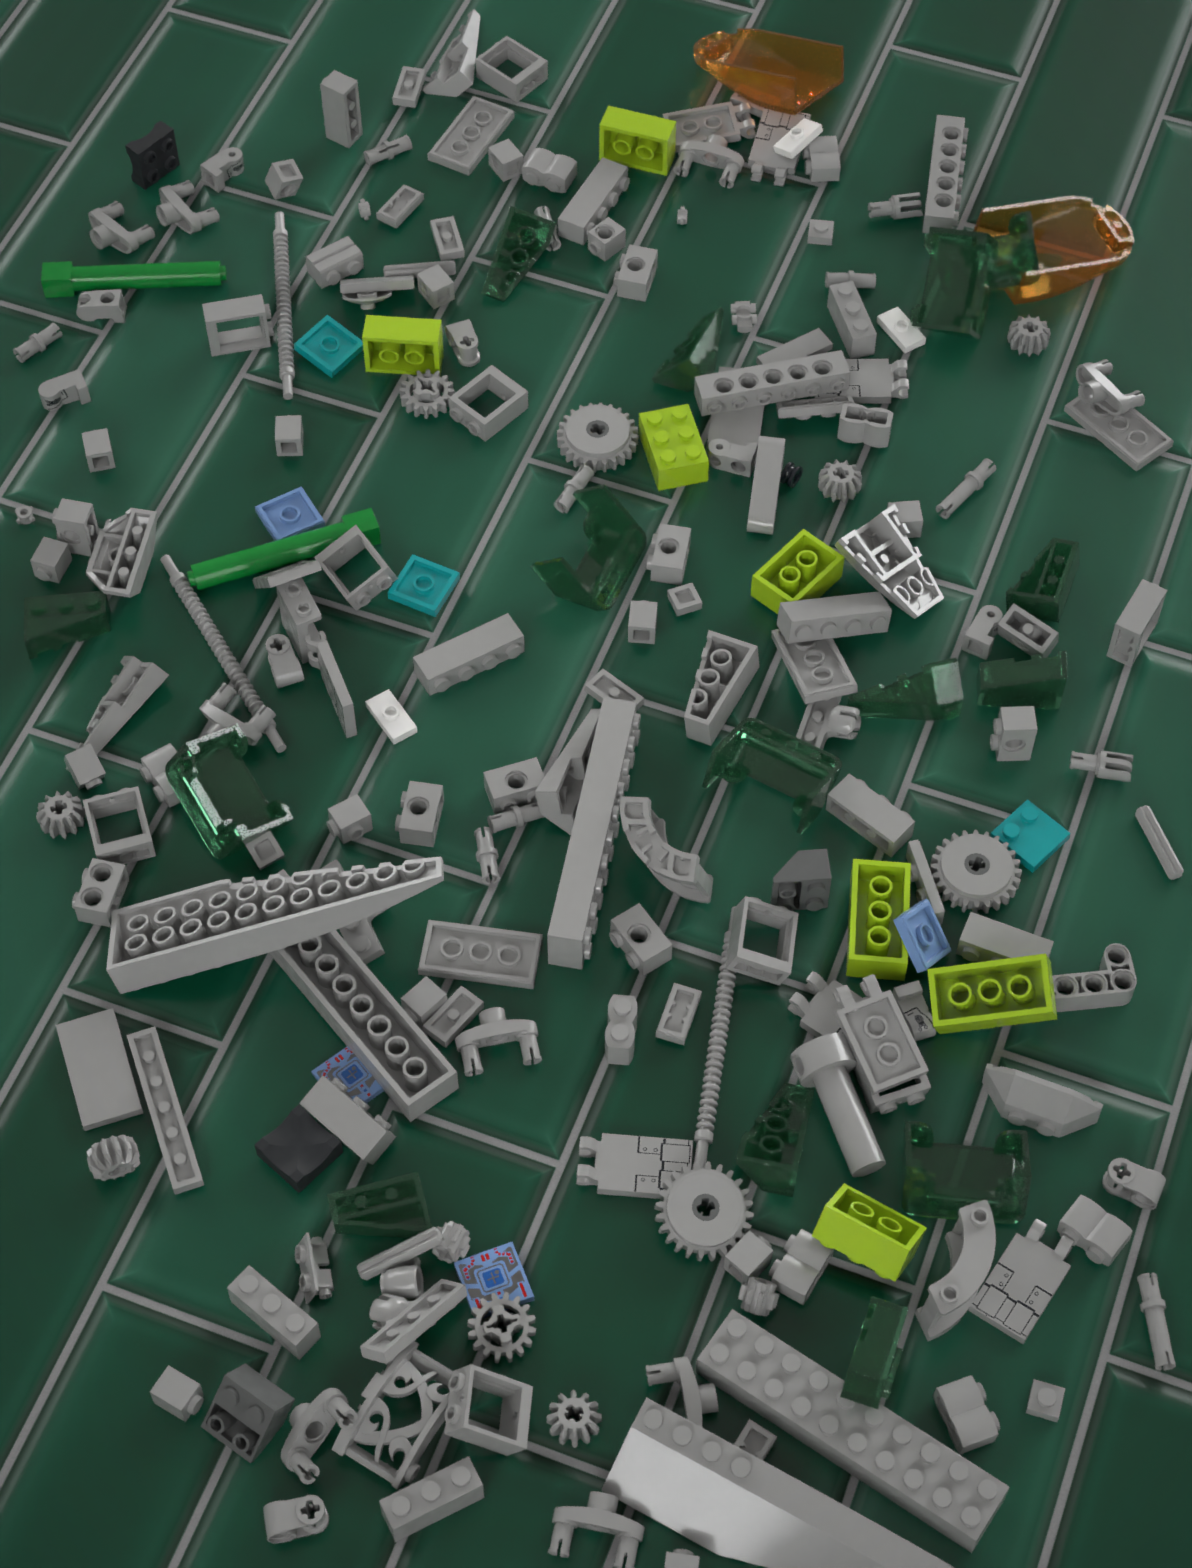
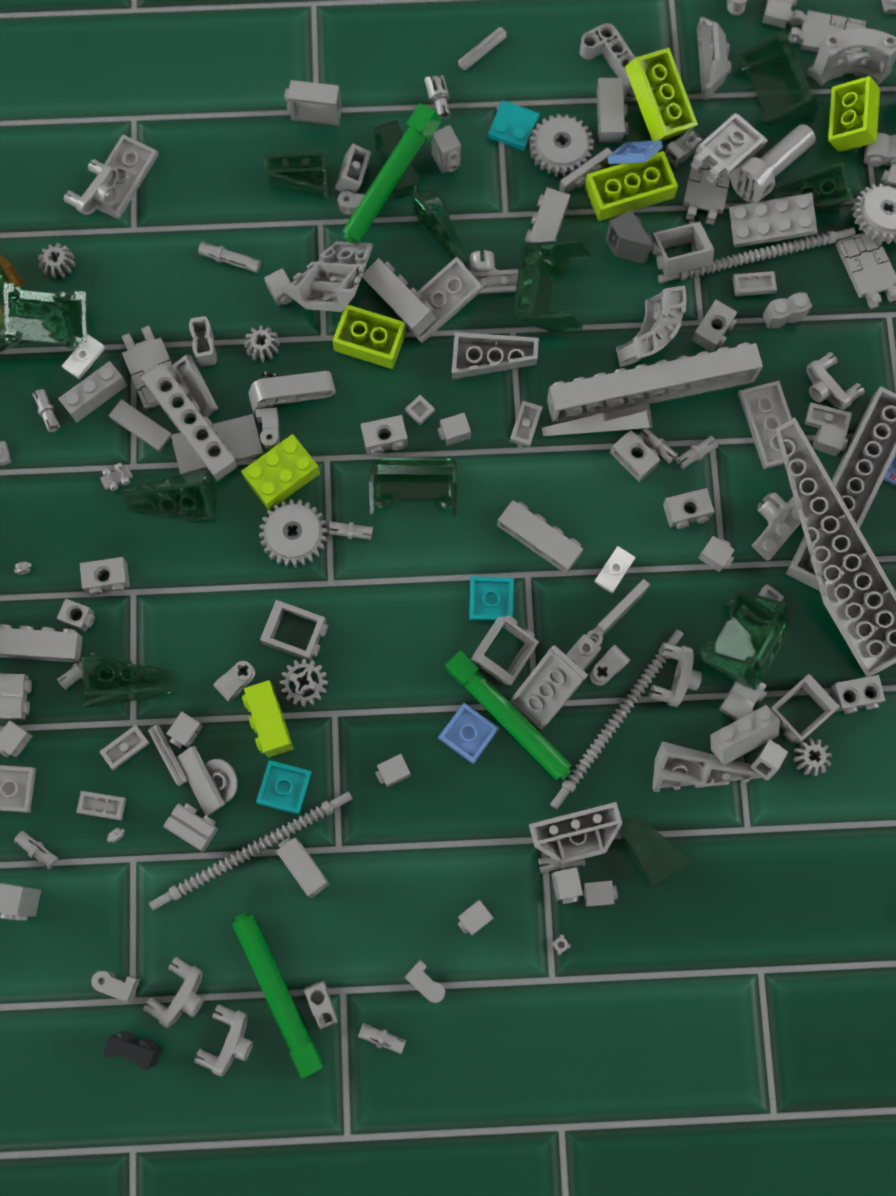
camera: 115 degrees left, 20 degrees up
light grey brick [265,159,303,199] -> none
none -> green brick [342,103,442,244]
none -> light grey brick [710,705,780,765]
none -> light grey plate [729,193,817,248]

